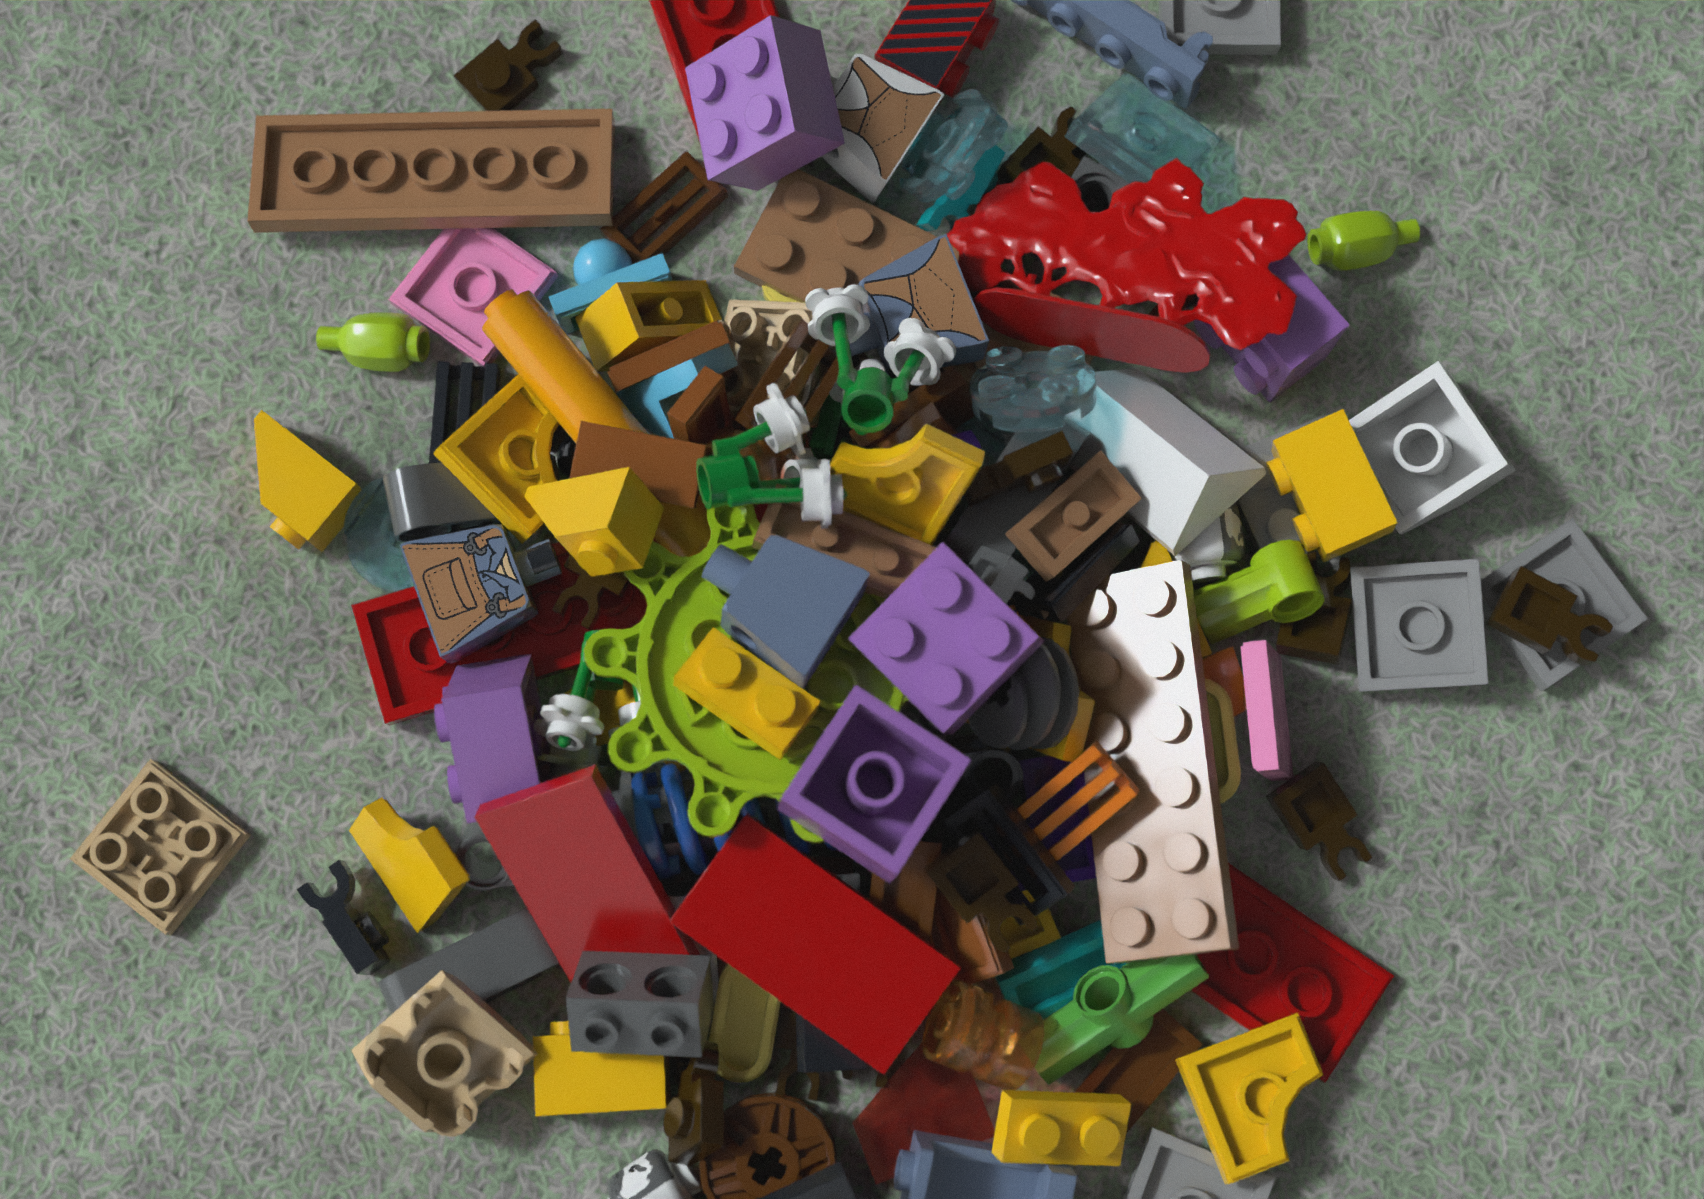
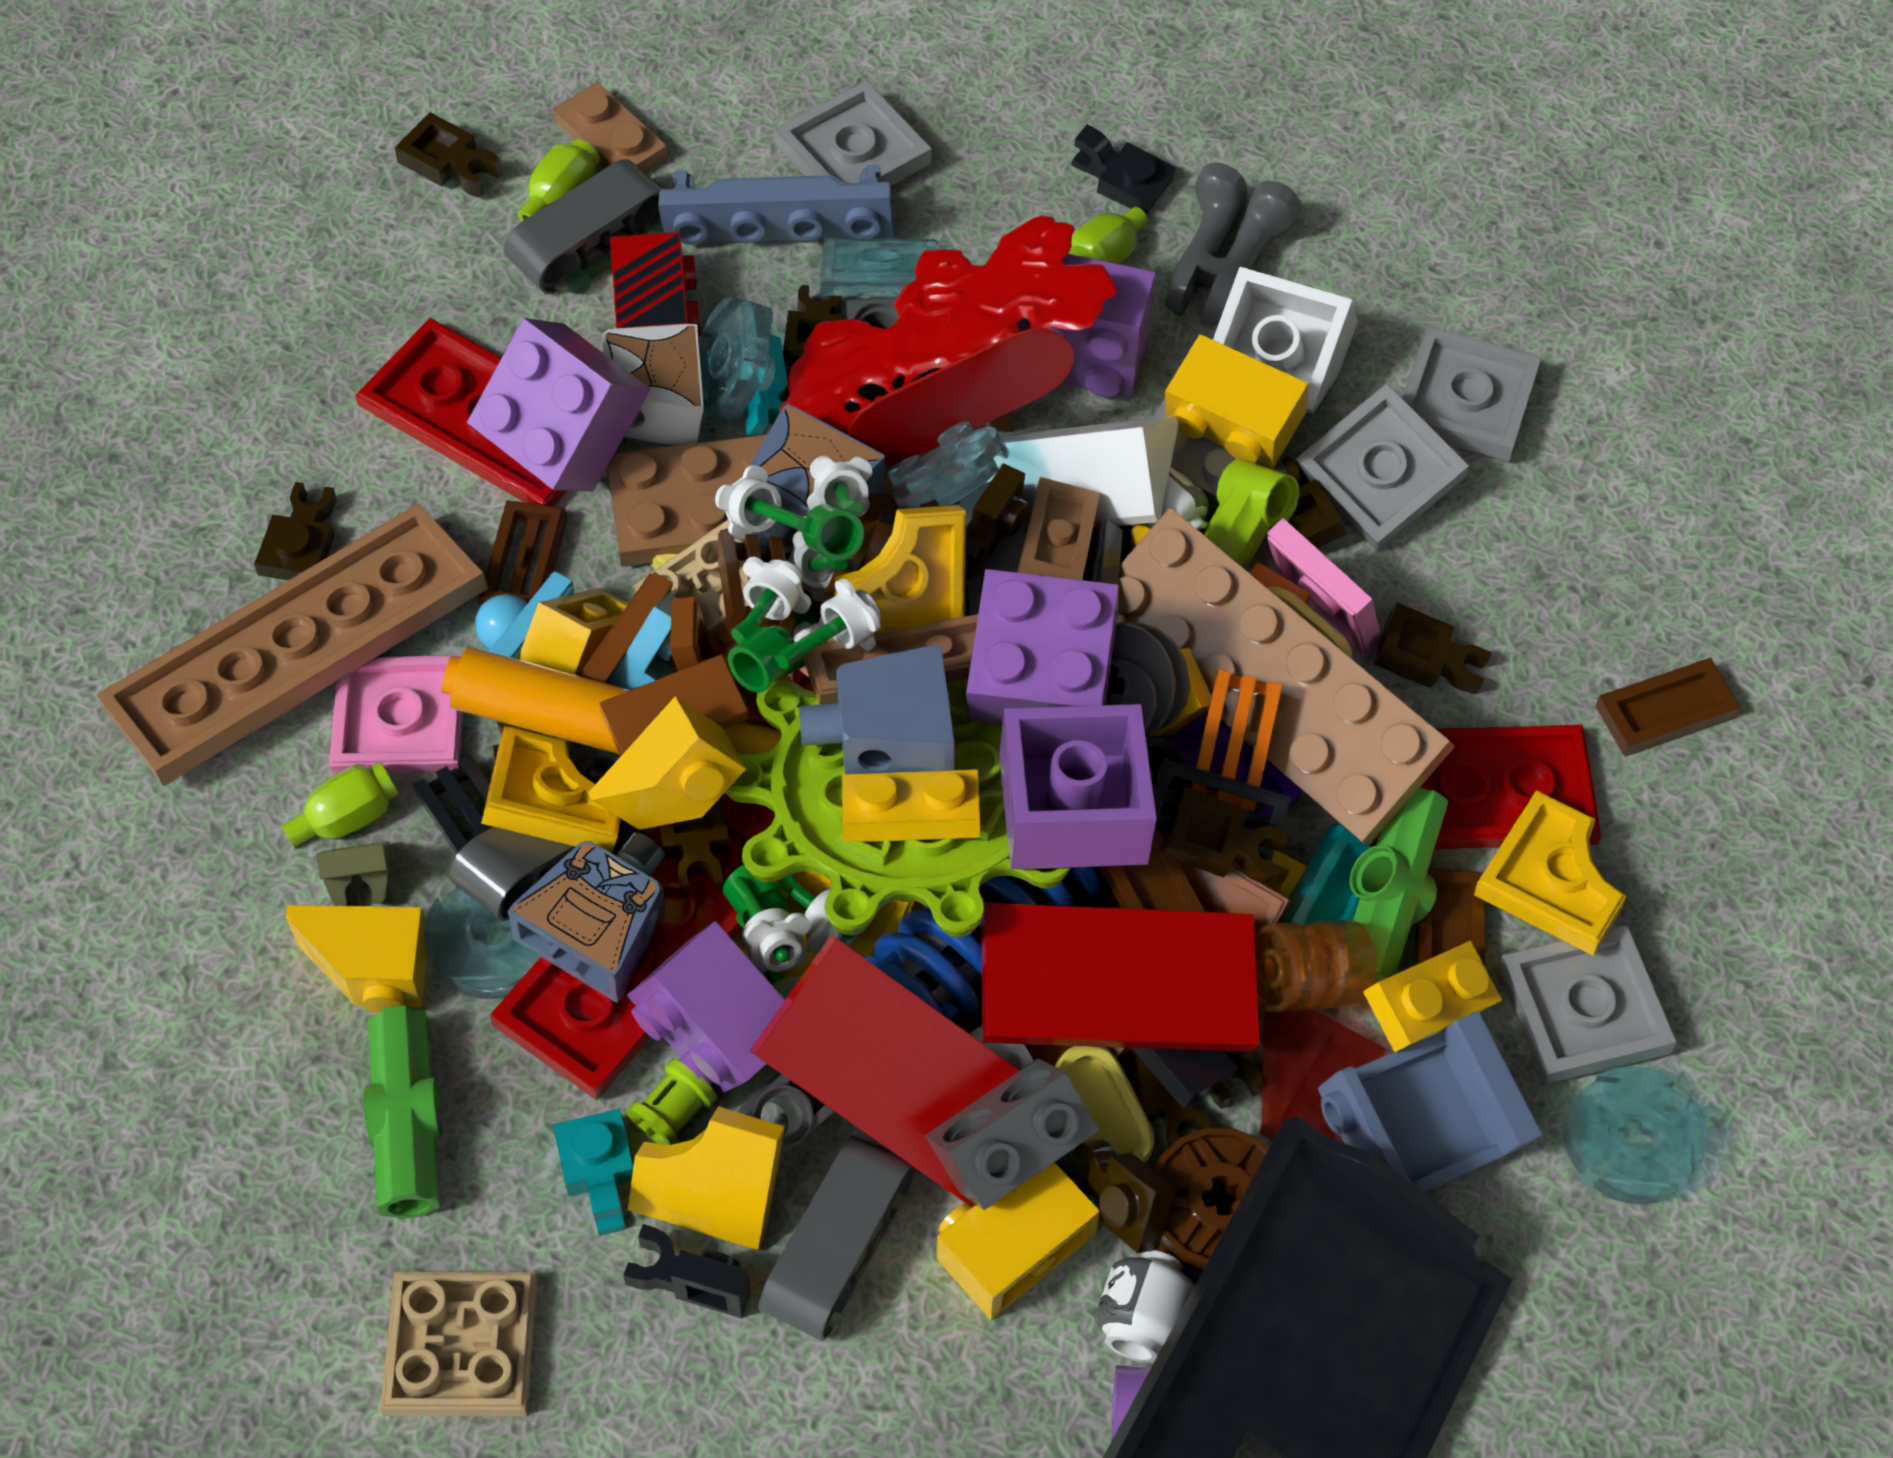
camera: 40 degrees left, 20 degrees down
tan slope [351,970,538,1137] -> none
dark brown plate [1486,566,1613,665] -> none
none -> olive tile [316,841,392,906]
none -> bright green piece [364,1005,442,1219]
none -> teal plate [553,1108,633,1236]
none -> lime bush [626,1059,717,1145]
none -> black plate [1071,124,1176,215]
none -> dark grey piece [1165,162,1301,326]
none -> reddish brown tile [1595,658,1741,757]

